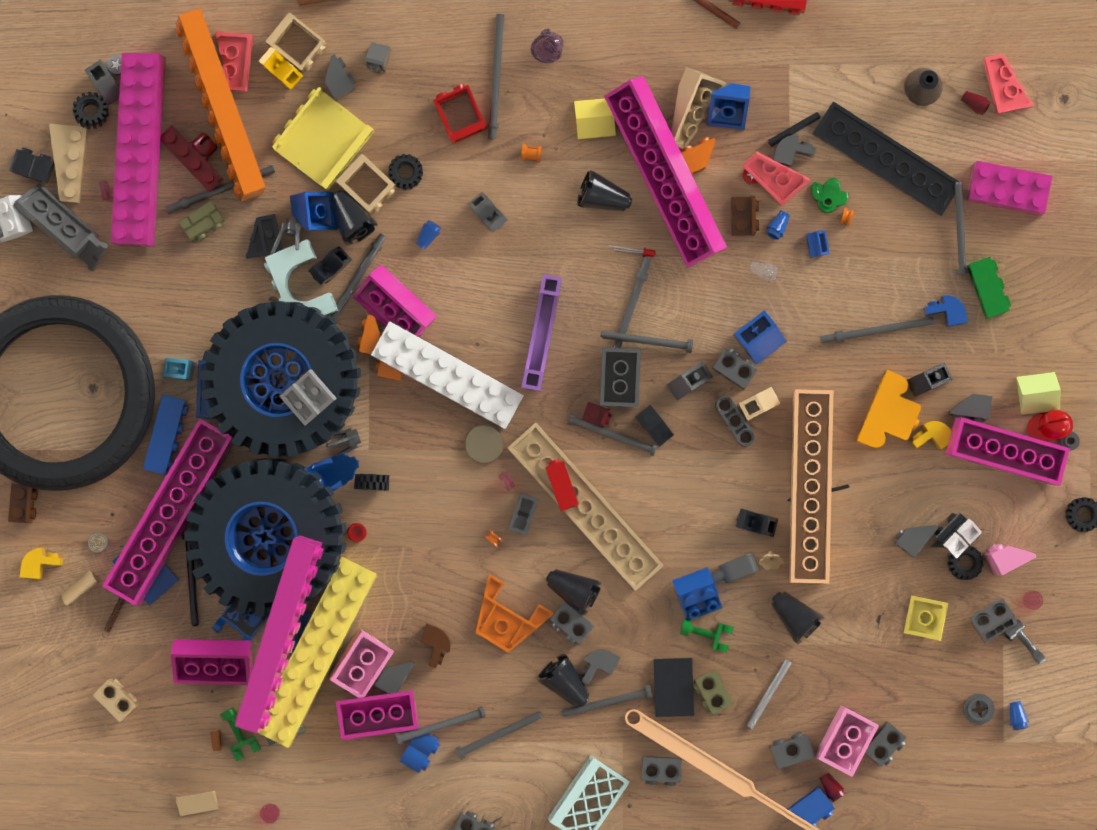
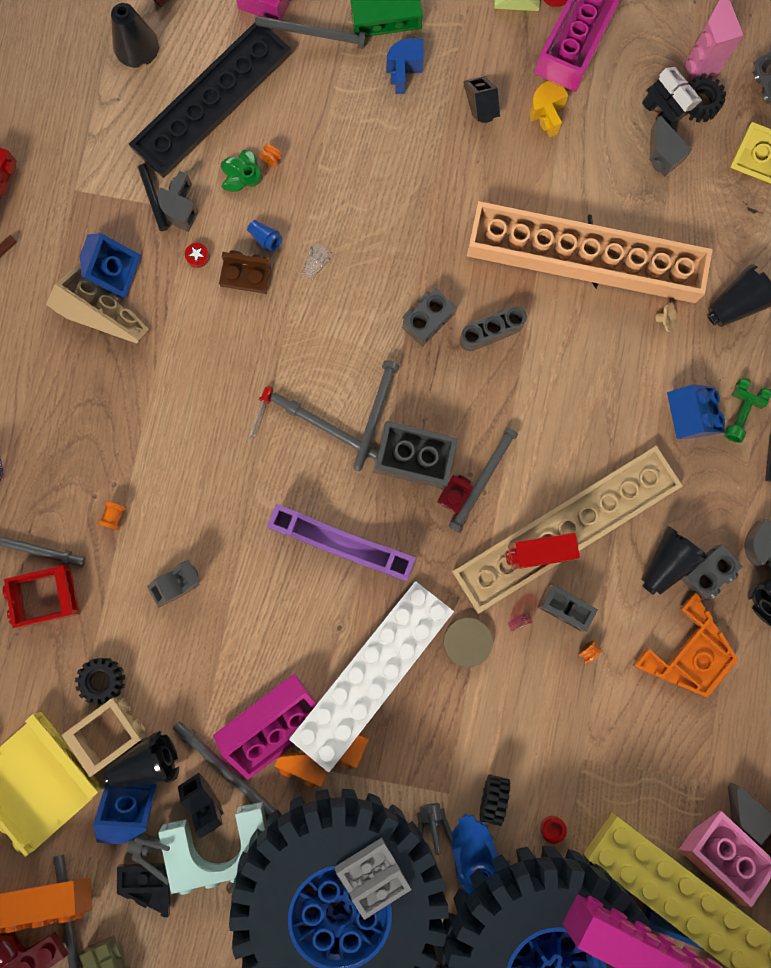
camera: 90 degrees left, 5 degrees down
blue cone [416,220,441,249] -> none
reddish brown brick [420,624,451,668] -> none
light yellow slope [574,98,616,140] -> none
black cone [577,170,632,211] -> none
dark pink brick [604,76,727,268] -> none
black slope [635,405,674,447] -> none
dark grey slope [667,361,713,401] -> none
orange slope [681,137,716,175] -> none
dark grey piece [711,552,759,584] -> none
blue slope [733,310,787,365] -> none
black brick [736,509,778,538] -> none
tan slope [738,387,780,422] -> none
coral wing [743,152,810,206] -> none
blue piece [806,230,830,258] -> none
dark grey bar [820,317,934,344] -> none
light orange brick [856,370,921,448] -> none
dark grey slope [949,394,992,423] -> none
clear pink tile [1023,591,1043,610] -> none

